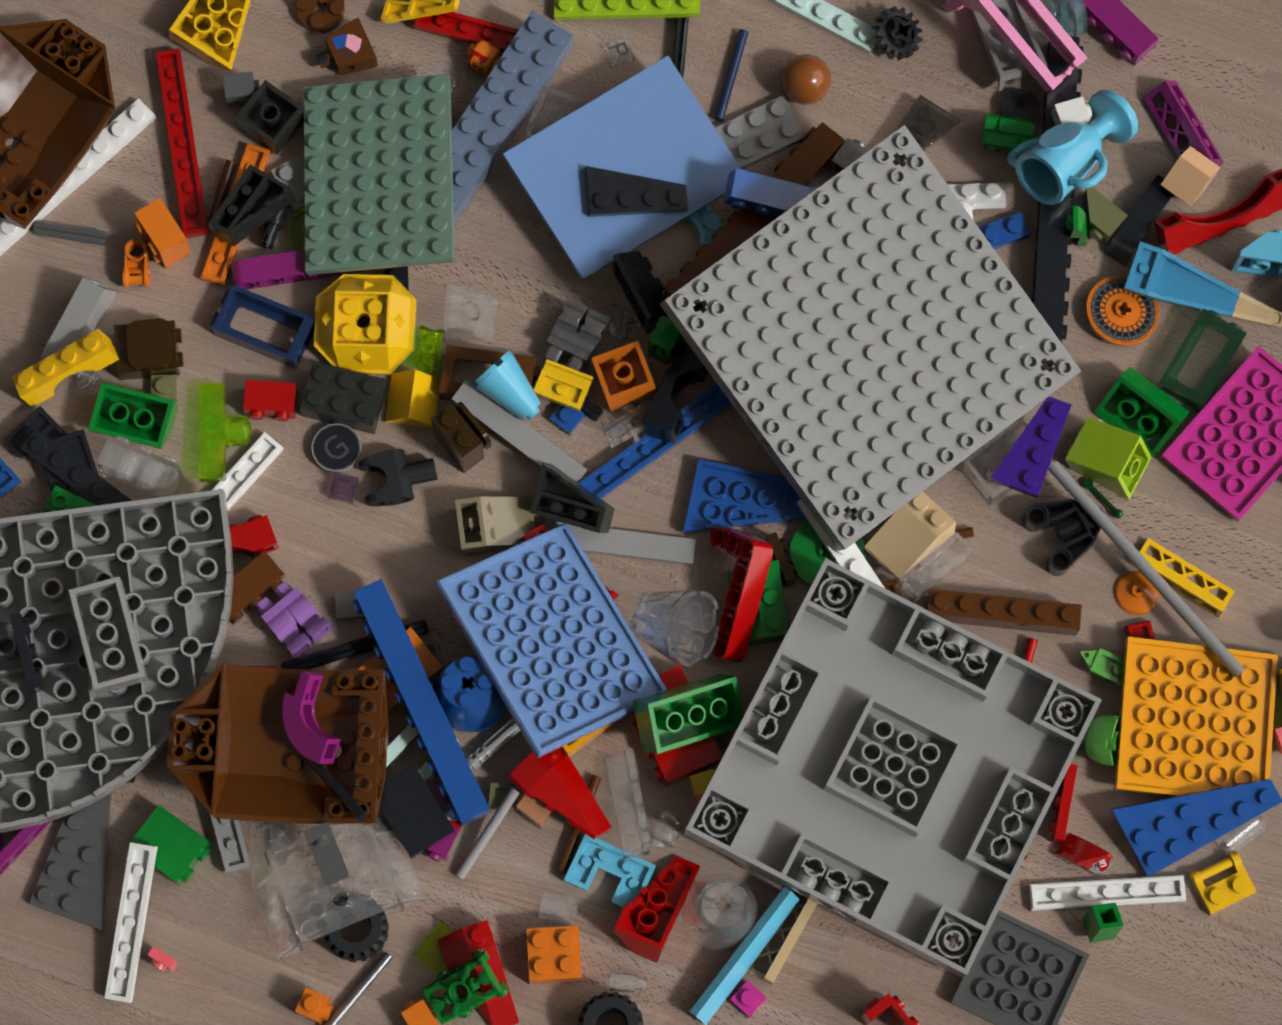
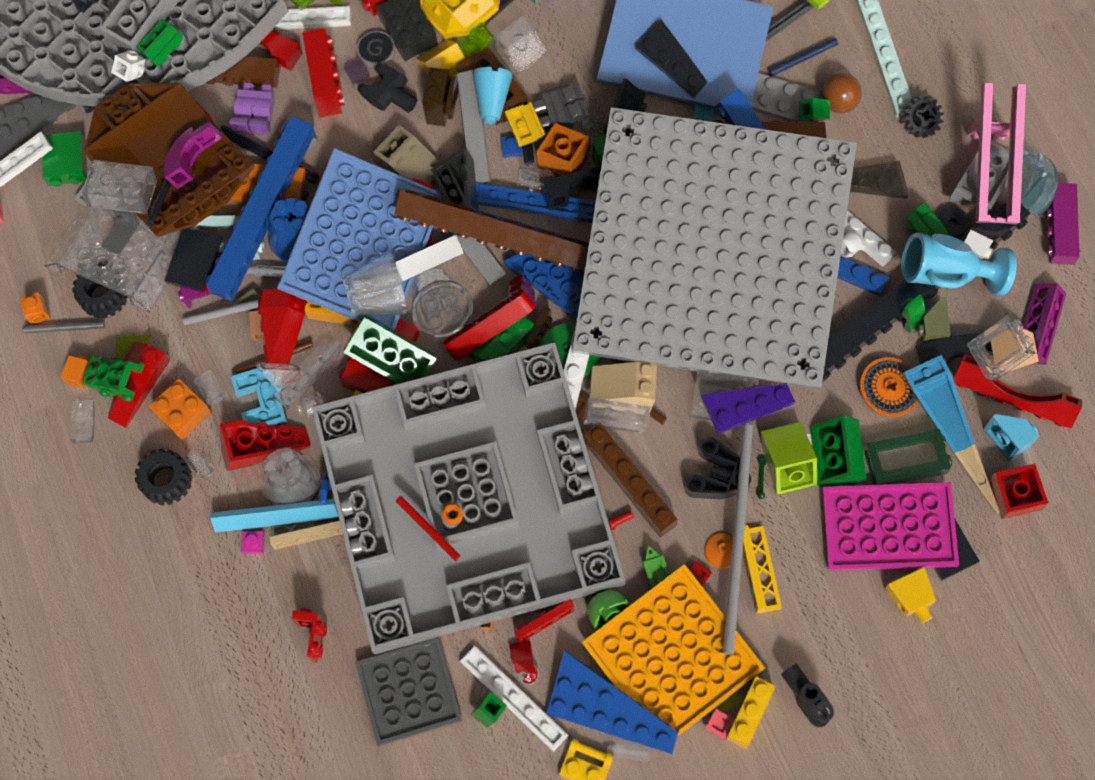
camera: 55 degrees right, 5 degrees down
none -> clear brick [82,160,157,214]
none -> white brick [111,50,145,82]
none -> green brick [136,19,184,67]
none -> clear slope [256,362,302,393]
none -> red brick [302,28,344,118]
none -> blue piece [319,472,332,504]
none -> clear cone [342,253,407,316]
none -> white tile [392,235,464,282]
none -> reddish brown brick [394,188,589,273]
none -> red bar [395,496,461,561]
none -> orange plate [442,504,463,525]
none -> green brick [799,98,830,122]
none -> clear window [967,316,1036,381]

